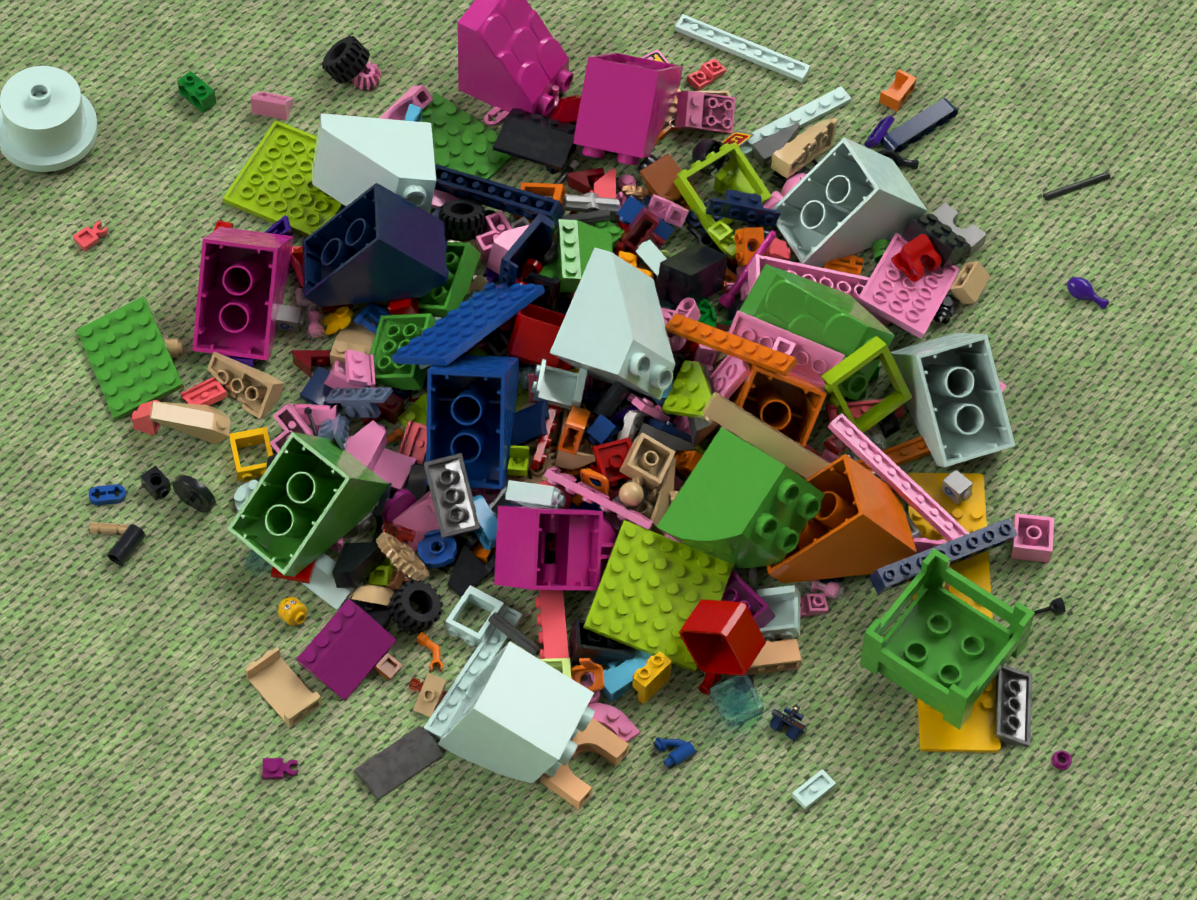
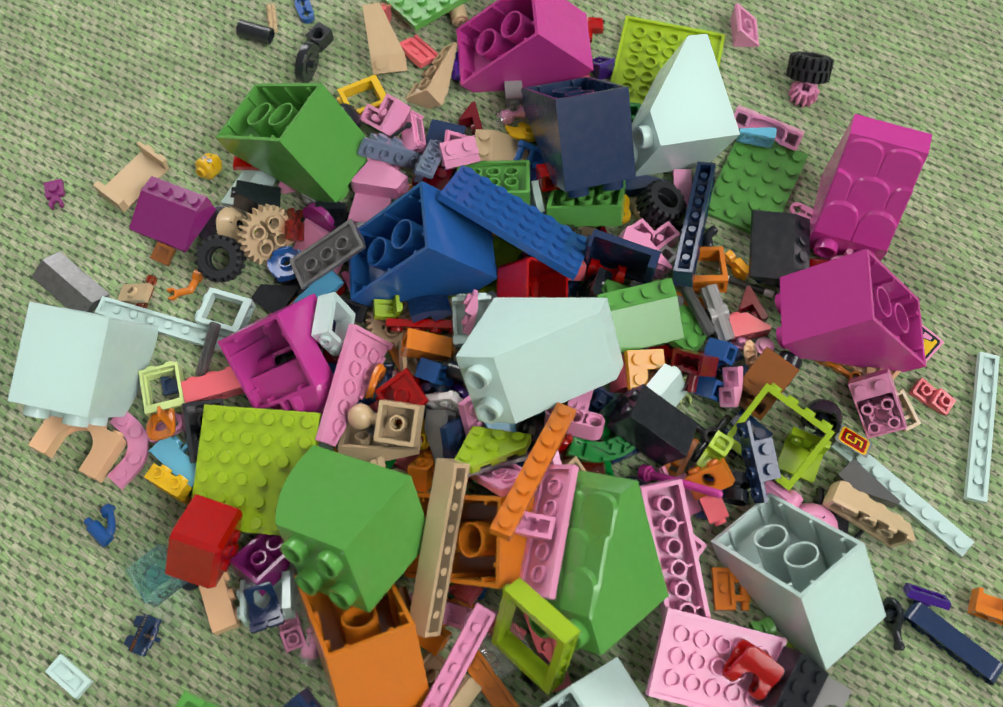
camera: 80 degrees right, 10 degrees up
none -> dark blue piece [243,582,285,634]
none -> bright pink slope [461,289,478,335]
none -> light orange plate [725,250,749,281]

